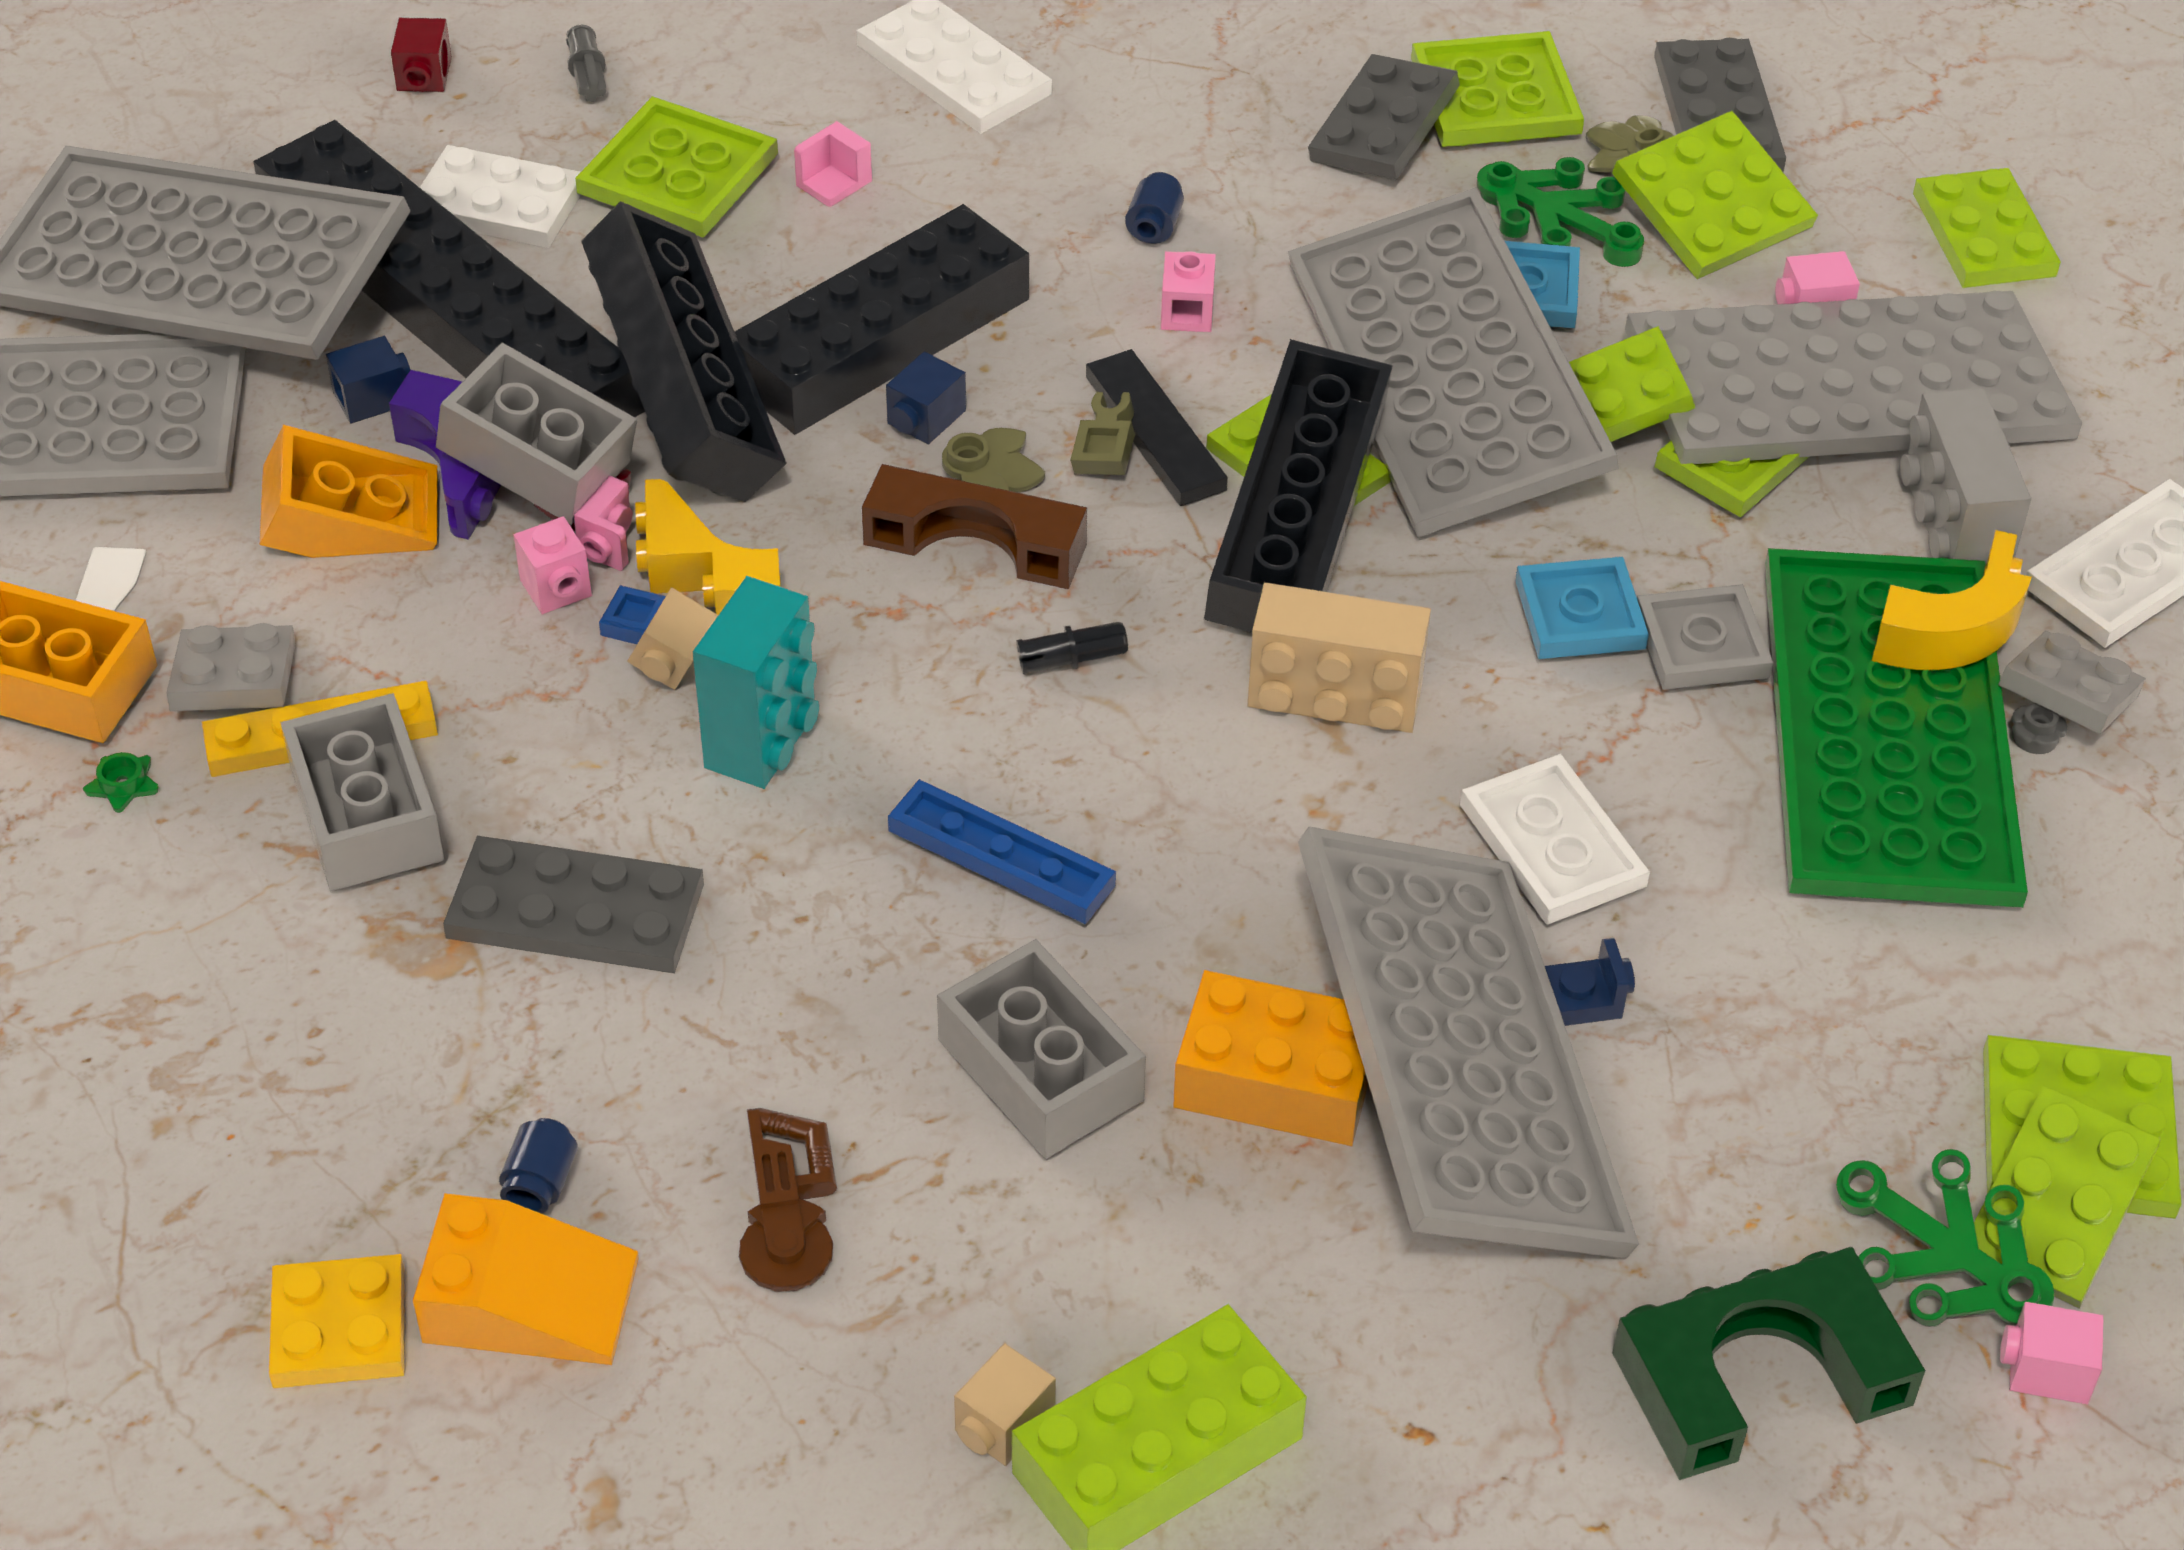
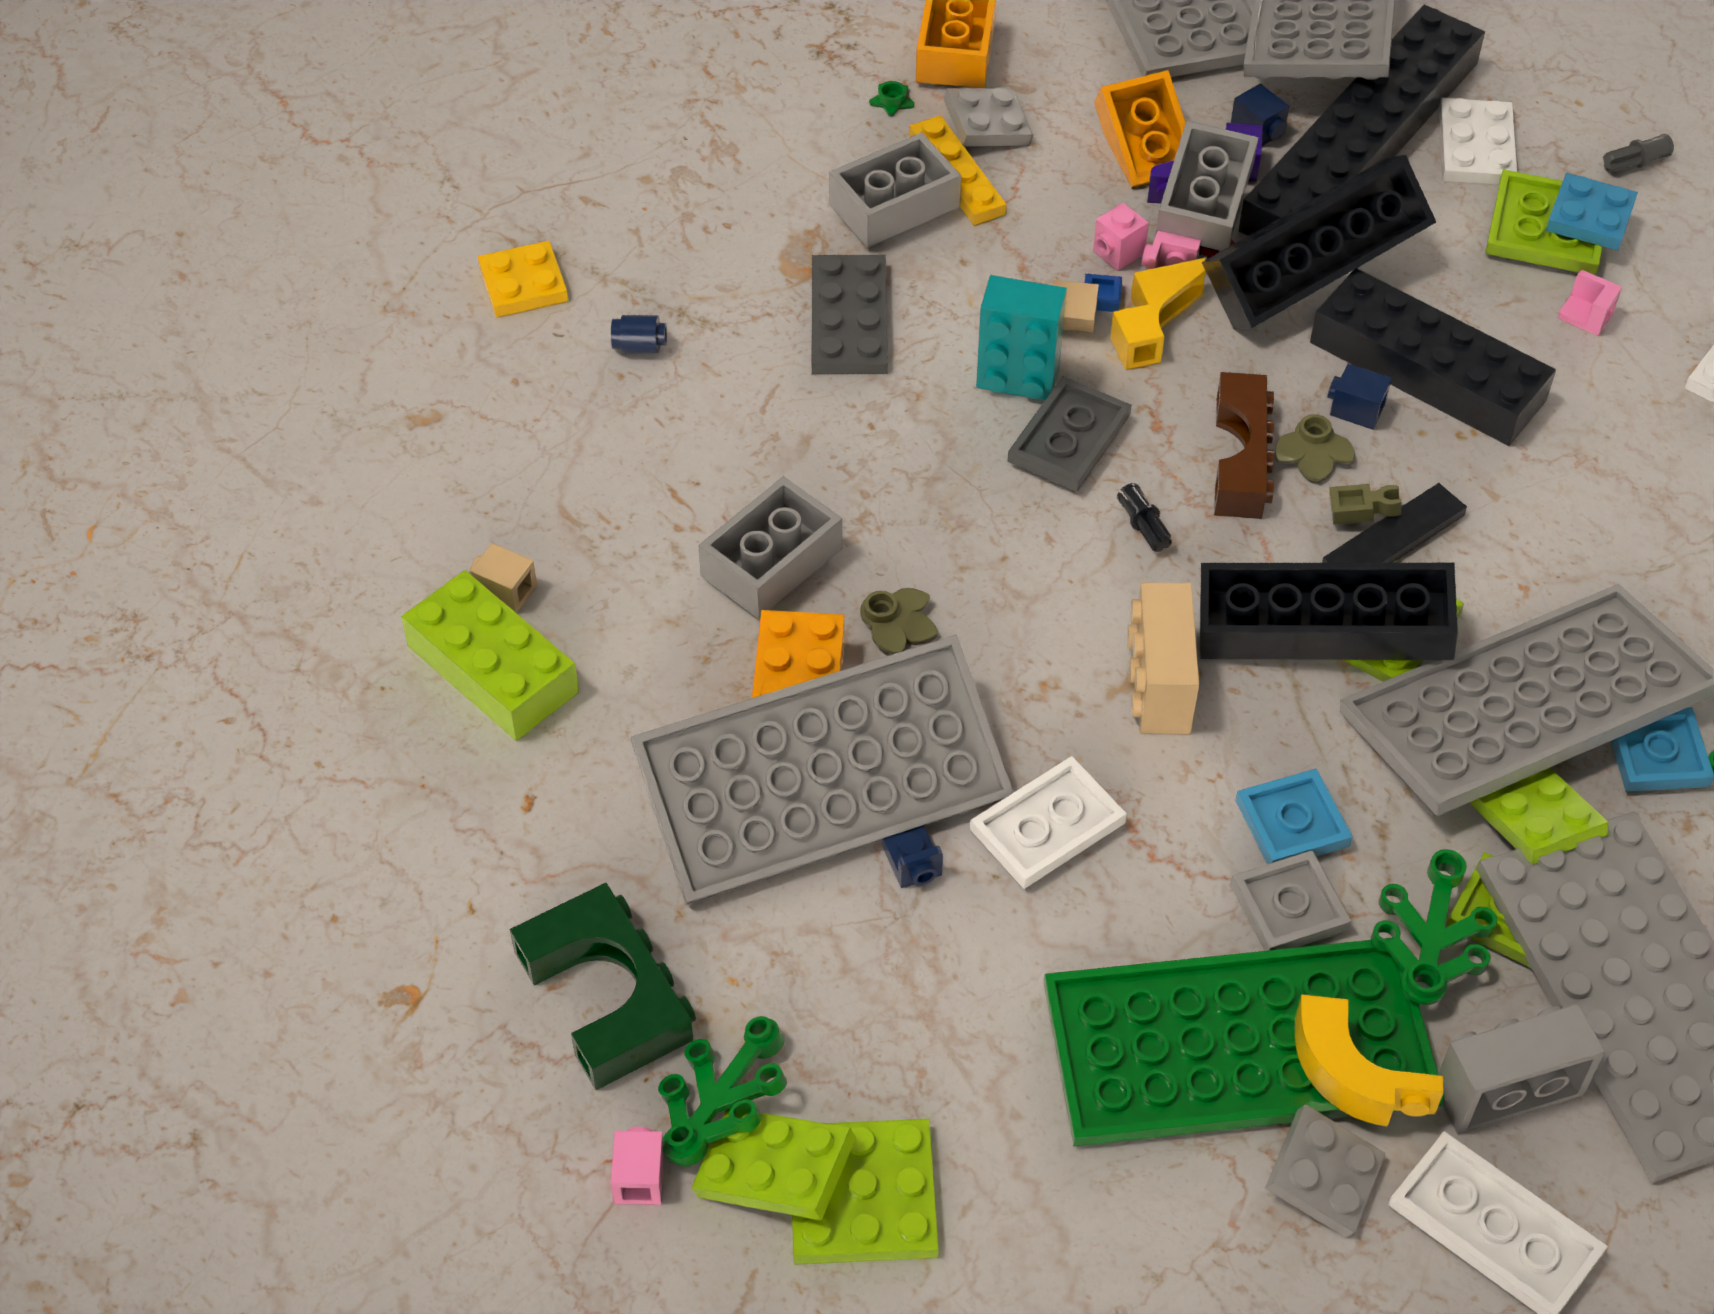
camera: 80 degrees right, 5 degrees up
white sticker [76,547,146,611] -> none
dark red brick [391,17,452,92] -> none
light orange slope [413,1193,639,1365] -> none
reddish brown piece [739,1108,837,1292] -> none
blue plate [888,779,1116,924] -> none
dark blue brick [1125,172,1184,244] -> none
bright pink brick [1161,251,1216,332] -> none
dark grey plate [2011,703,2067,754] -> none
none -> olive plate [860,588,938,654]
none -> dark grey plate [1007,376,1132,492]
none -> green plant [1371,849,1497,1005]
none -> dark azure plate [1546,173,1638,251]

